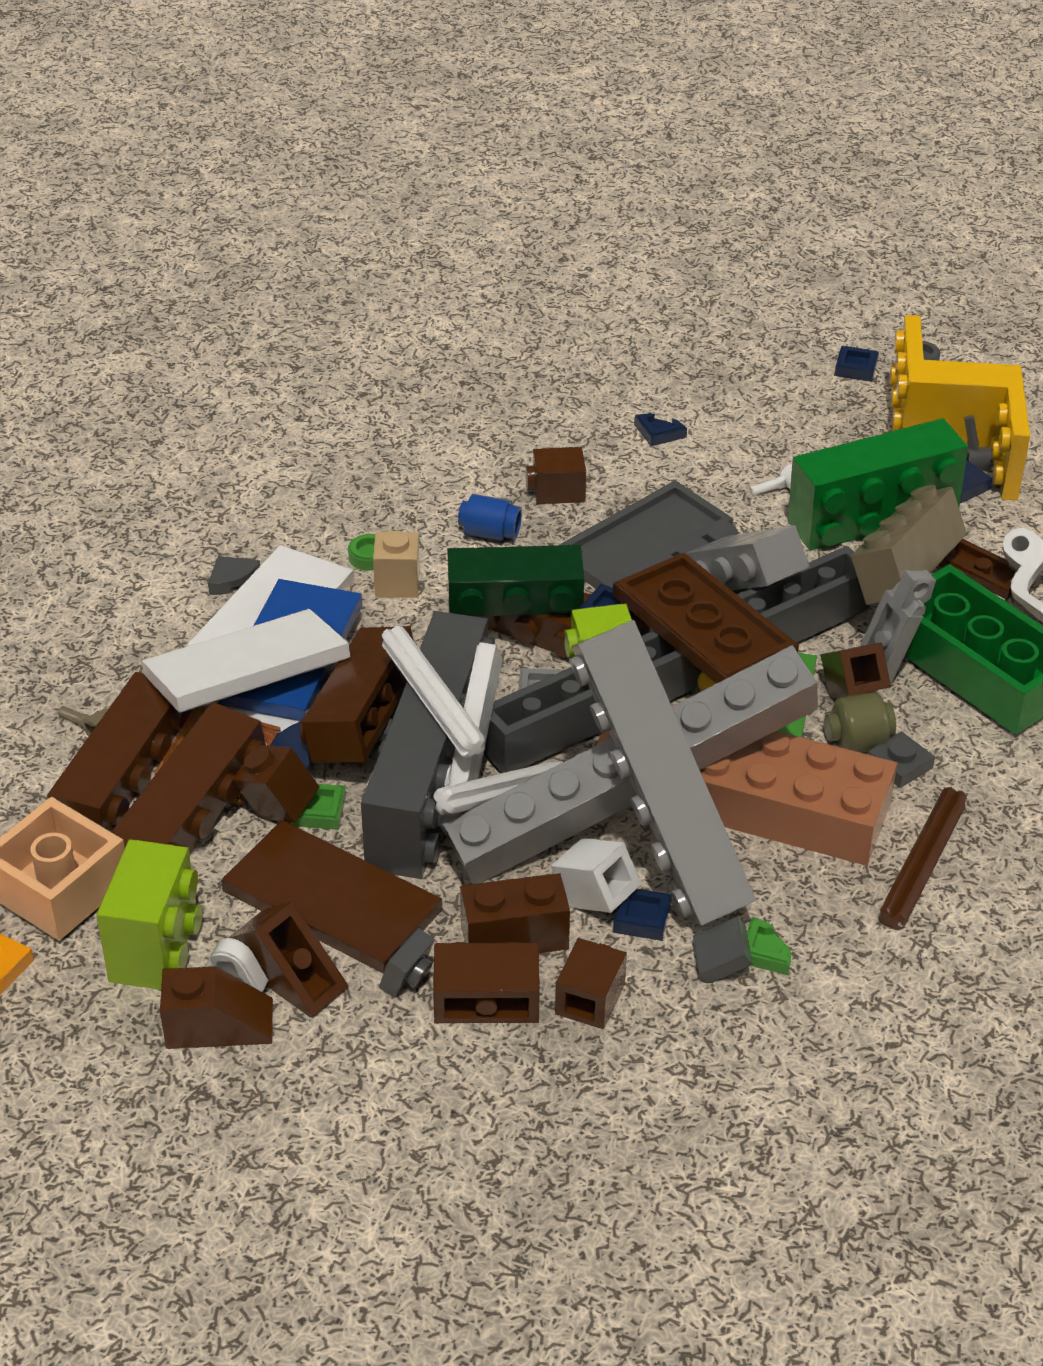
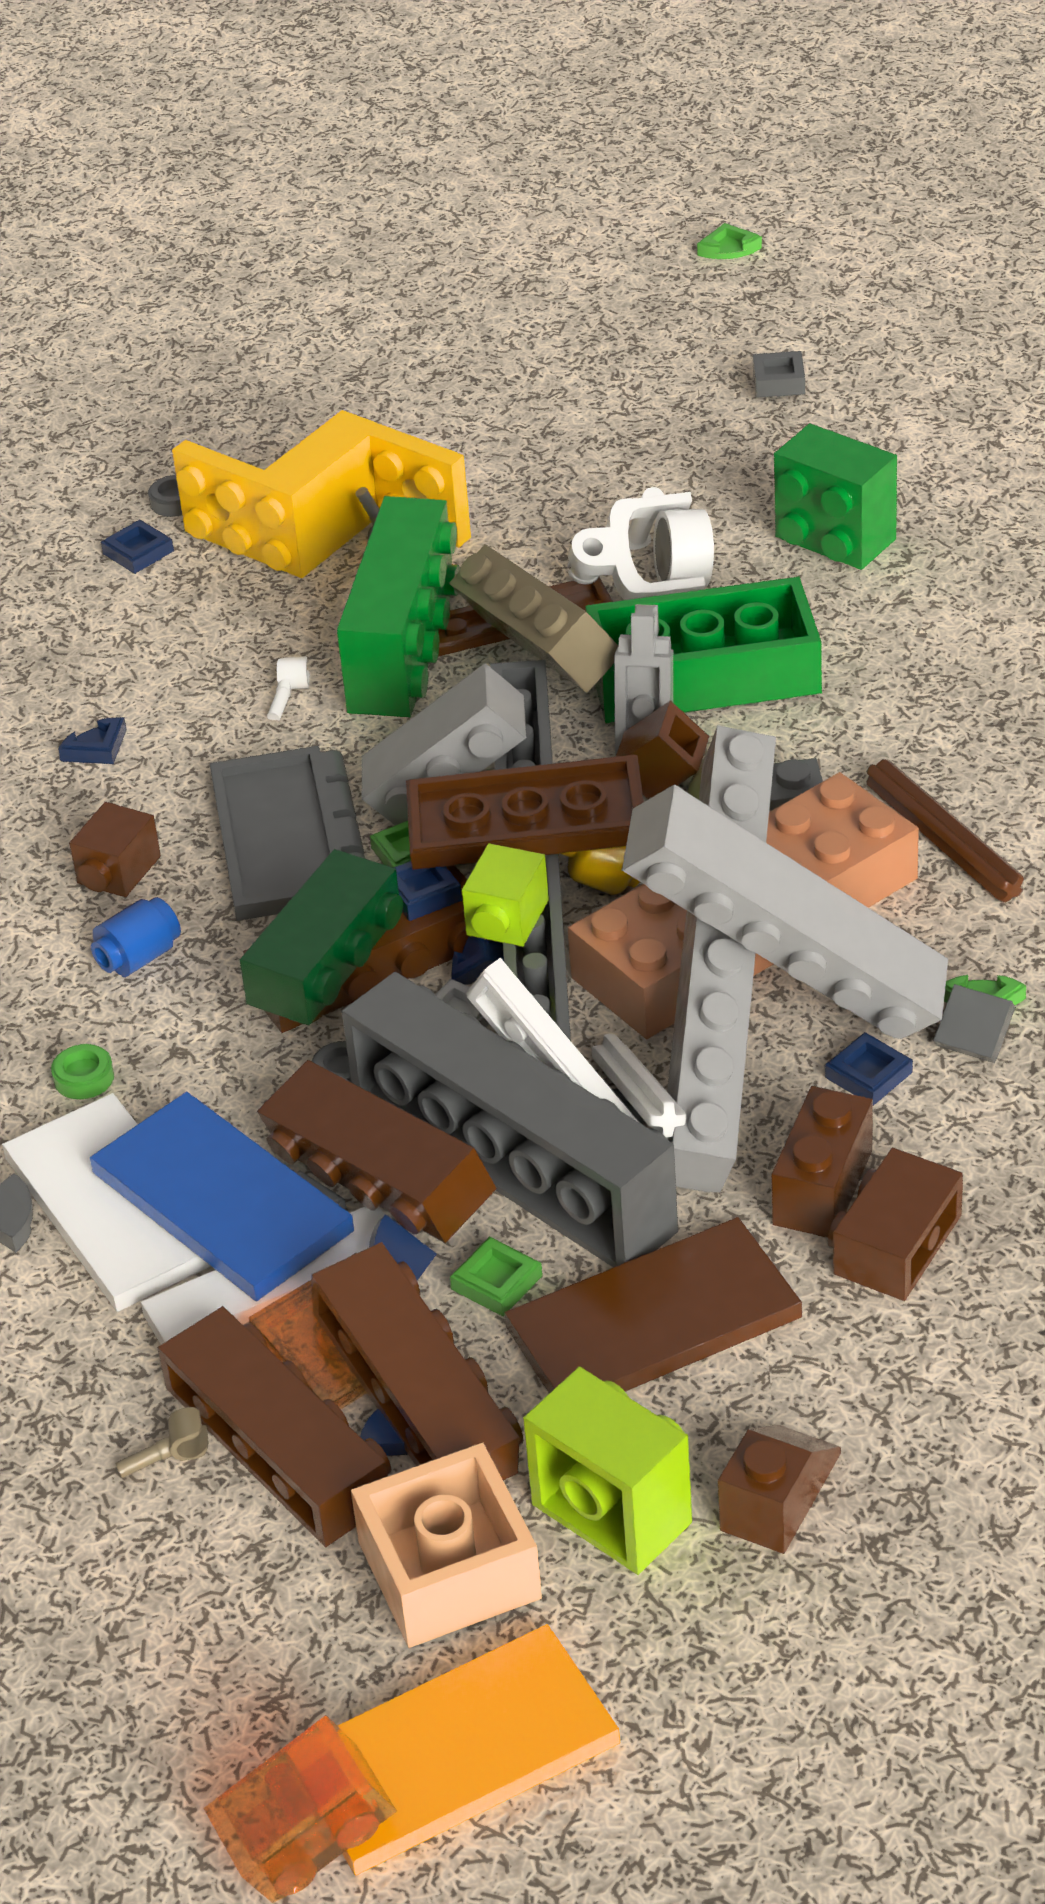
camera: 55 degrees left, 0 degrees up
white tile [142,609,350,713] -> none
white tile [204,938,269,992] -> none
reddish brown slope [228,901,349,1017] -> none
reddish brown brick [232,744,320,823] -> none
tan brick [373,531,420,598] -> none
dark grey plate [379,928,435,998] -> none
white axle [382,625,485,758] -> none
white brick [551,838,641,913] -> none
reddish brown brick [555,938,627,1029] -> none

